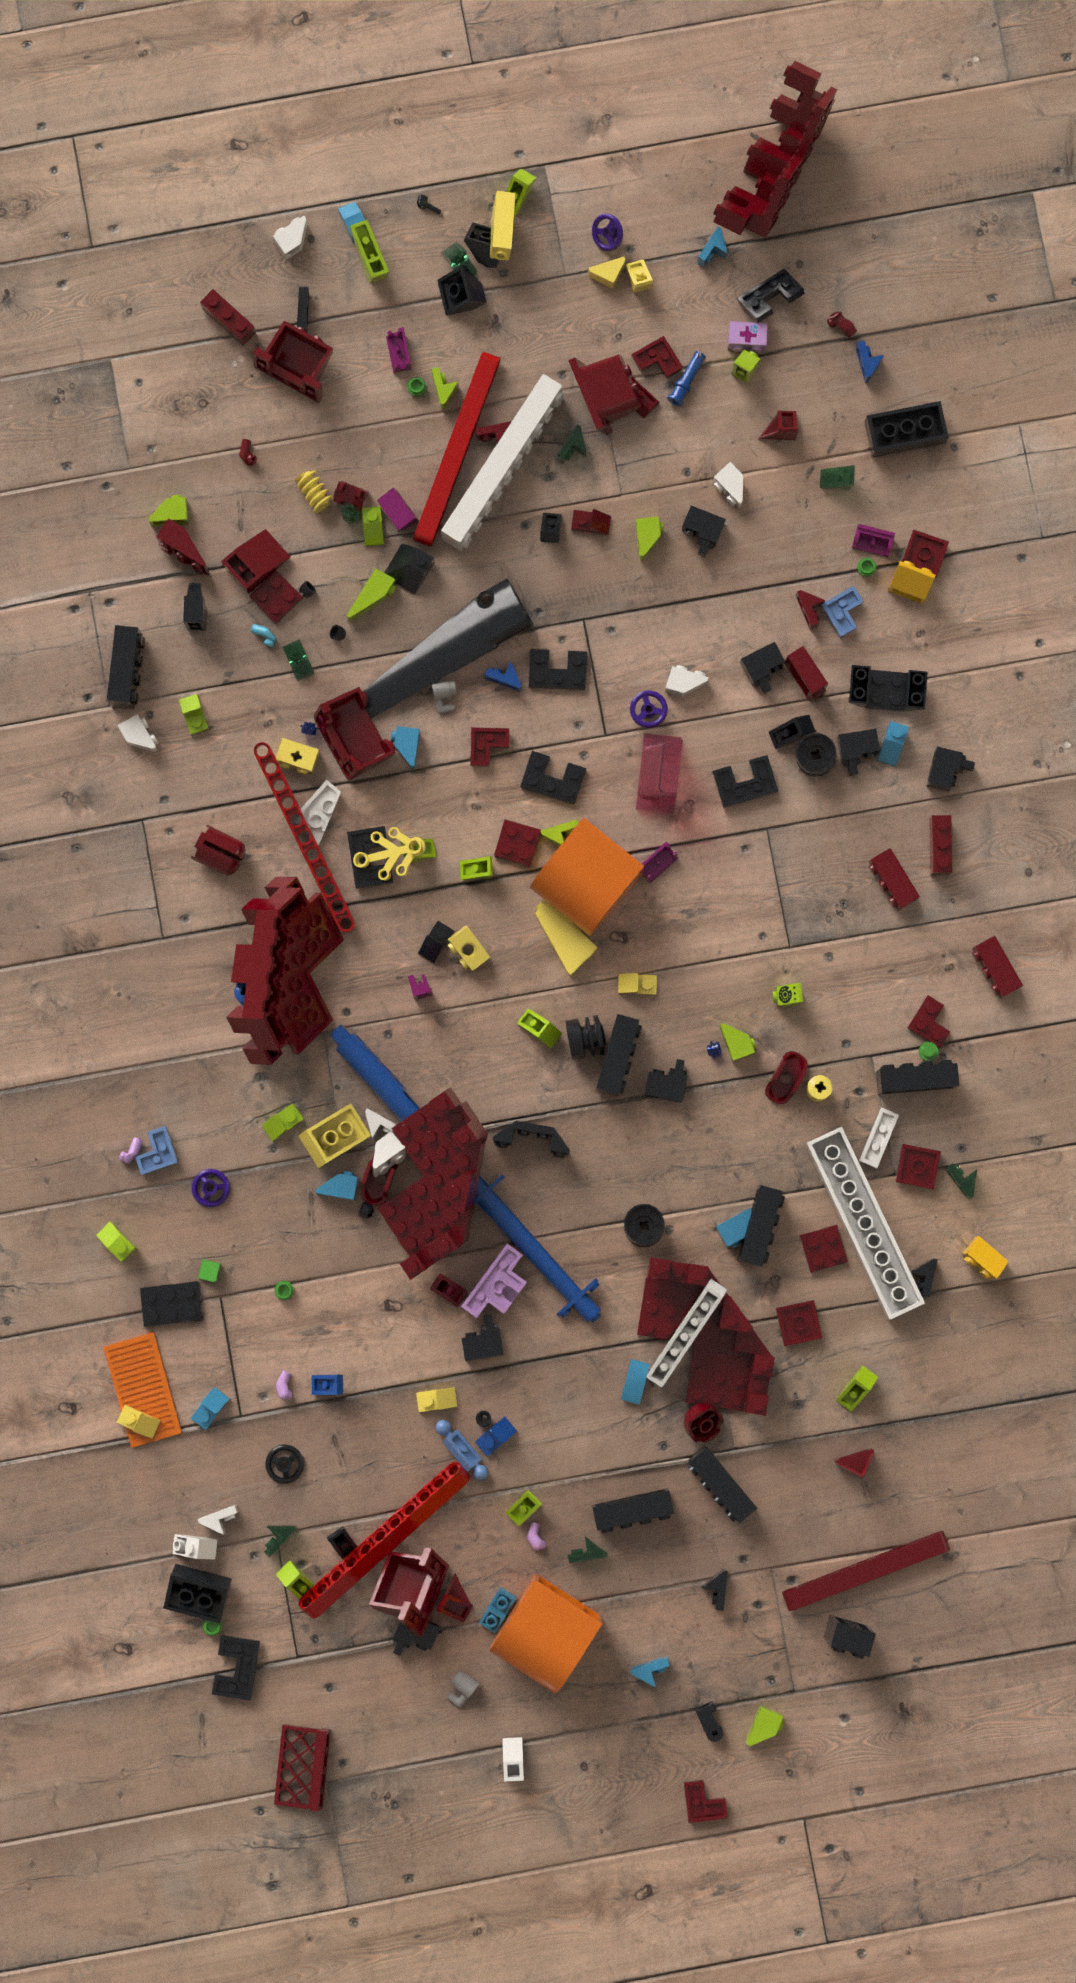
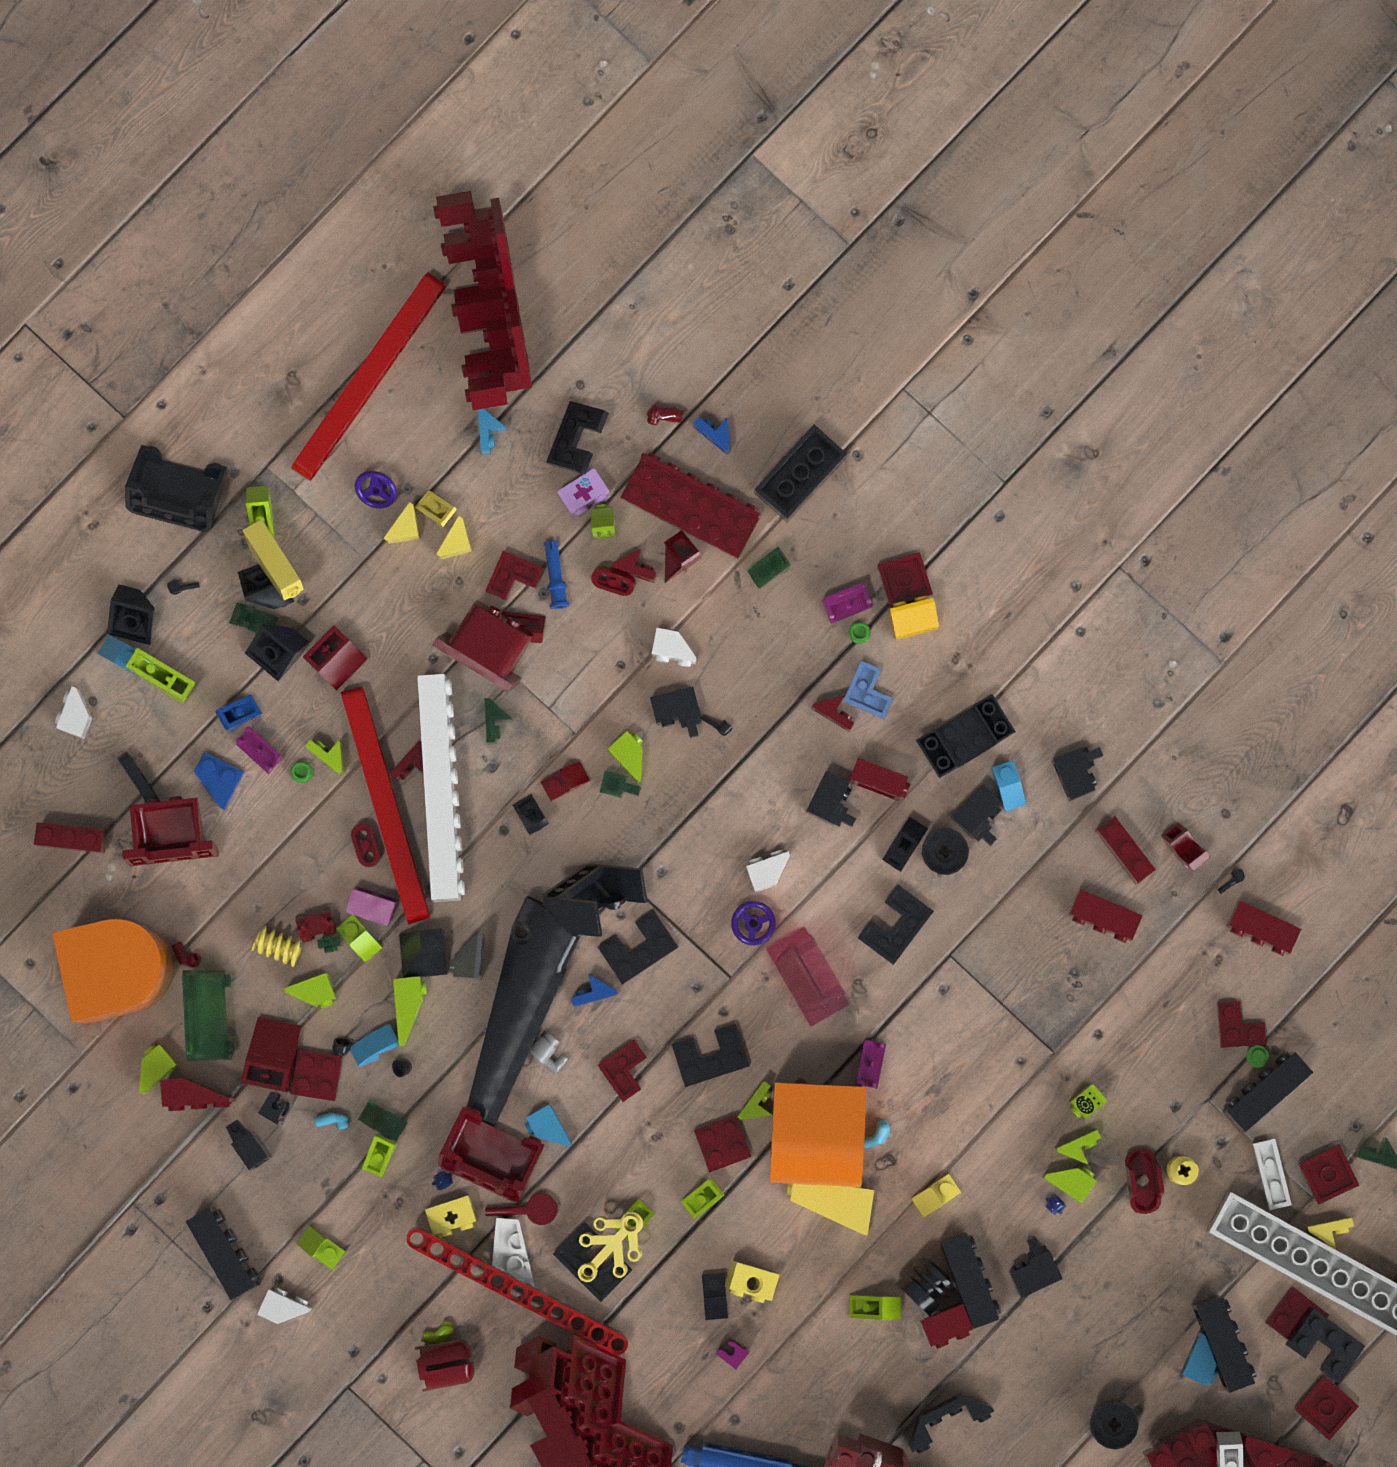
camera: 30 degrees left, 0 degrees up
none -> orange brick [52,919,174,1024]
none -> black slope [107,584,155,645]
none -> black windscreen [125,445,227,532]
none -> clear green windscreen [182,970,235,1062]
none -> blue wing [194,752,245,810]
none -> blue slope [215,695,262,732]
none -> black hinge [258,1092,290,1125]
none -> lime slope [284,973,337,1009]
none -> red beam [291,272,447,481]
none -> dark red slope [303,625,368,691]
none -> dark azure slope [350,1024,399,1067]
none -> dark red plate [351,823,380,868]
none -> lime slope [362,1134,397,1178]
none -> lime arm [422,1321,454,1343]
none -> light yellow slope [436,516,472,559]
none -> dark grey slope [449,933,485,980]
none -> dark red piece [485,1193,558,1225]
none -> black windscreen [542,864,648,937]
none -> dark red plate [591,565,636,596]
none -> clear green plate [599,771,641,798]
none -> dark red slope [612,549,657,583]
none -> dark red bracket [620,452,761,559]
none -> black hand [701,715,732,736]
none -> medium azure arm [864,1120,890,1149]
none -> dark red brick [920,1302,973,1349]
none -> lime slope [1055,1130,1101,1164]
none -> dark red brick [1161,822,1210,871]
none -> black hand [1218,869,1245,894]
none -> black plate [1285,1307,1365,1383]
none -> light yellow slope [1305,1217,1354,1249]

